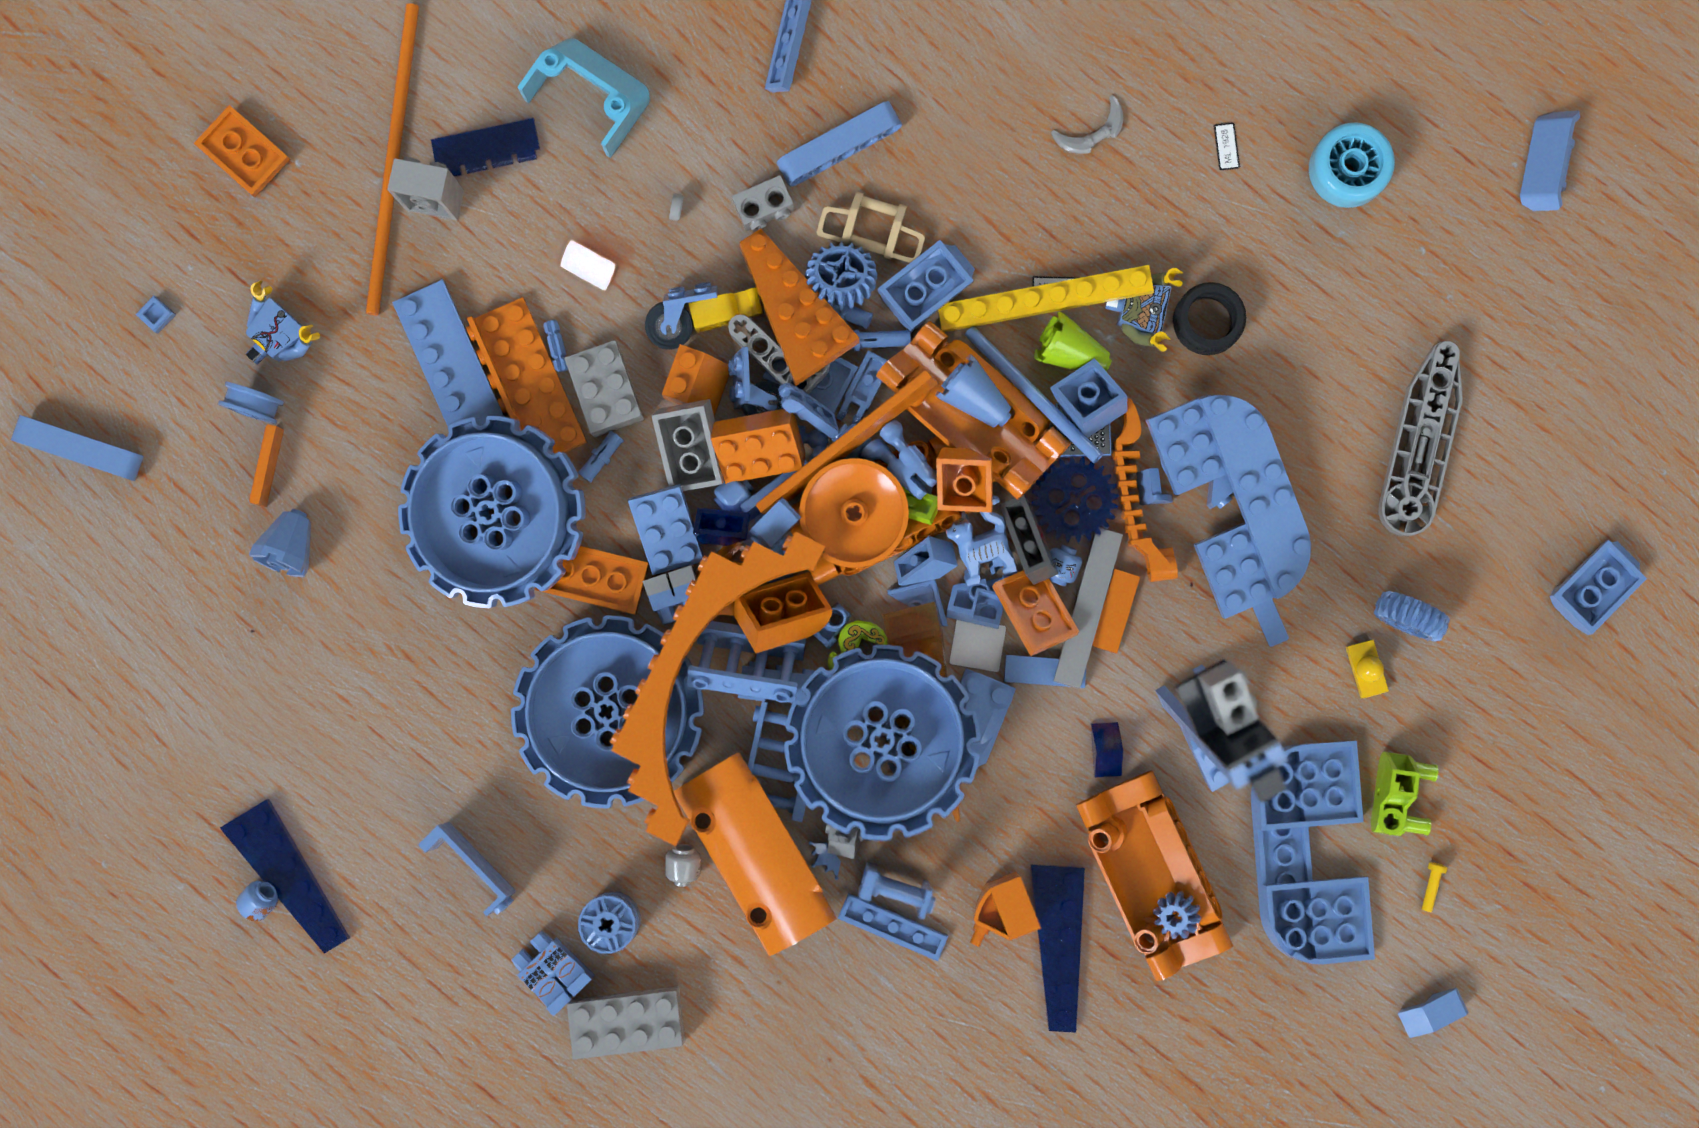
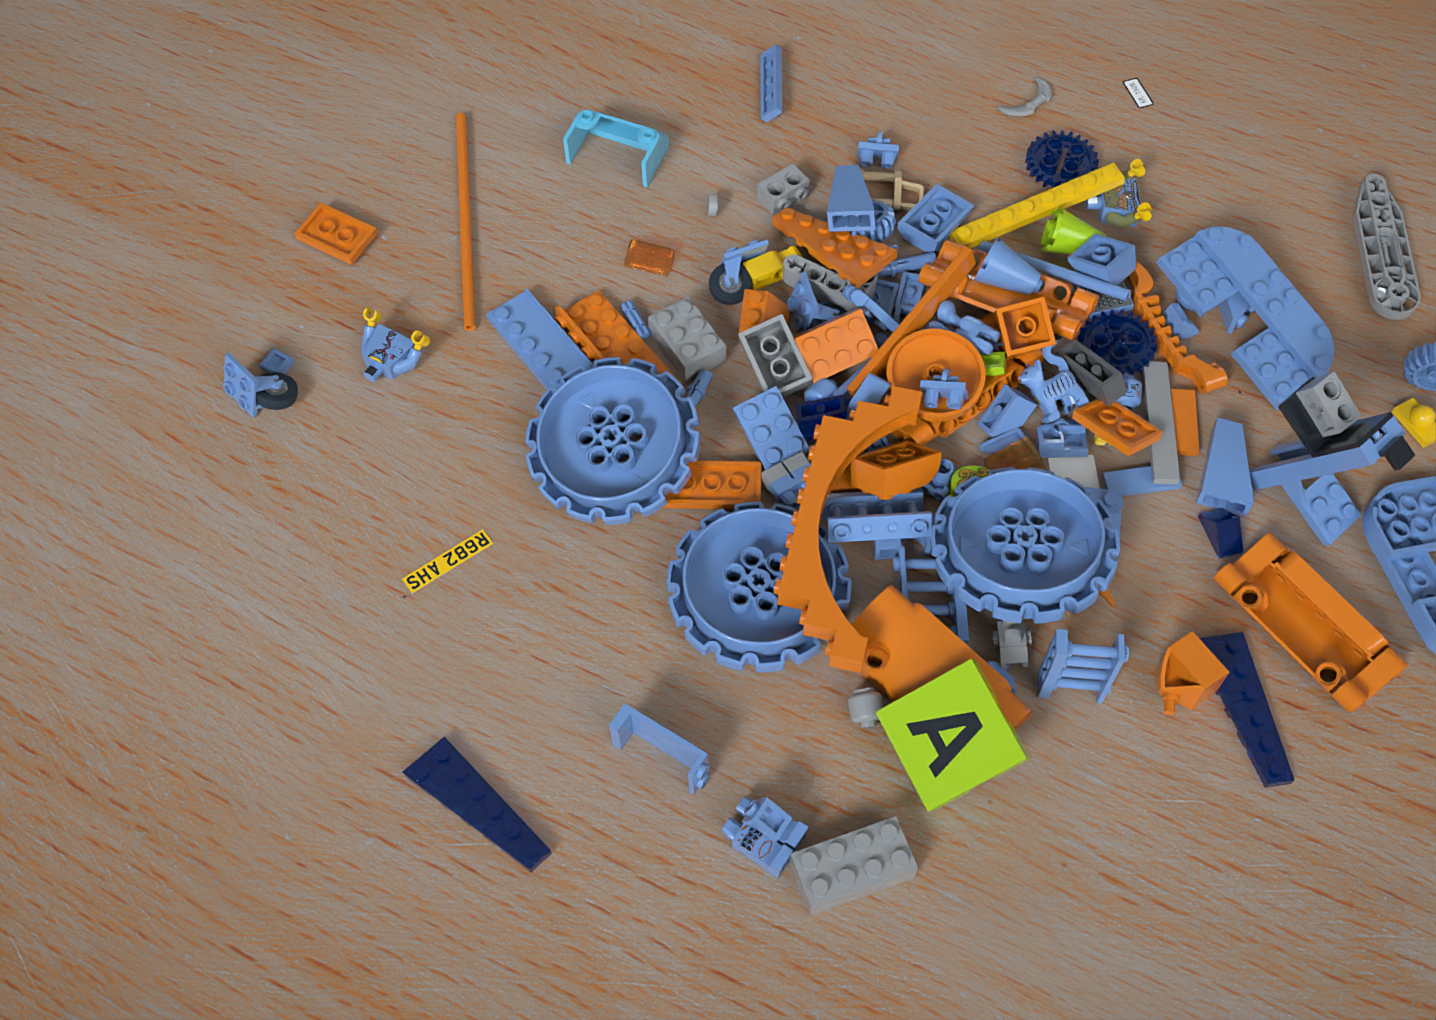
camera: 15 degrees left, 25 degrees down
medium blue beam [11,415,144,481] -> none
medium blue wheel [218,381,284,425] -> none
medium blue head [236,881,278,922] -> none
orange tile [249,424,284,507] -> none
medium blue cone [249,509,311,577] -> none
light grey brick [387,157,464,221] -> none
clear blue windscreen [431,118,540,177] -> none
medium blue wheel [578,891,641,954] -> none
medium blue beam [776,101,902,187] -> none
medium blue tile [838,893,948,961] -> none
medium blue gear [1153,891,1201,939] -> none
black tyre [1173,282,1246,355] -> none
medium azure wheel [1309,122,1395,208] -> none
medium blue piece [1520,110,1580,211] -> none
none -> medium blue plate [223,352,298,417]
none -> yellow sticker [402,529,493,594]
none -> medium blue bracket [742,797,792,842]
none -> medium blue slope [827,165,876,232]
none -> medium blue hips [858,131,899,169]
none -> lime tile [875,659,1031,812]
none -> medium blue hips [920,368,969,410]
none -> clear blue gear [1025,130,1099,189]
none -> medium blue slope [1196,418,1254,517]

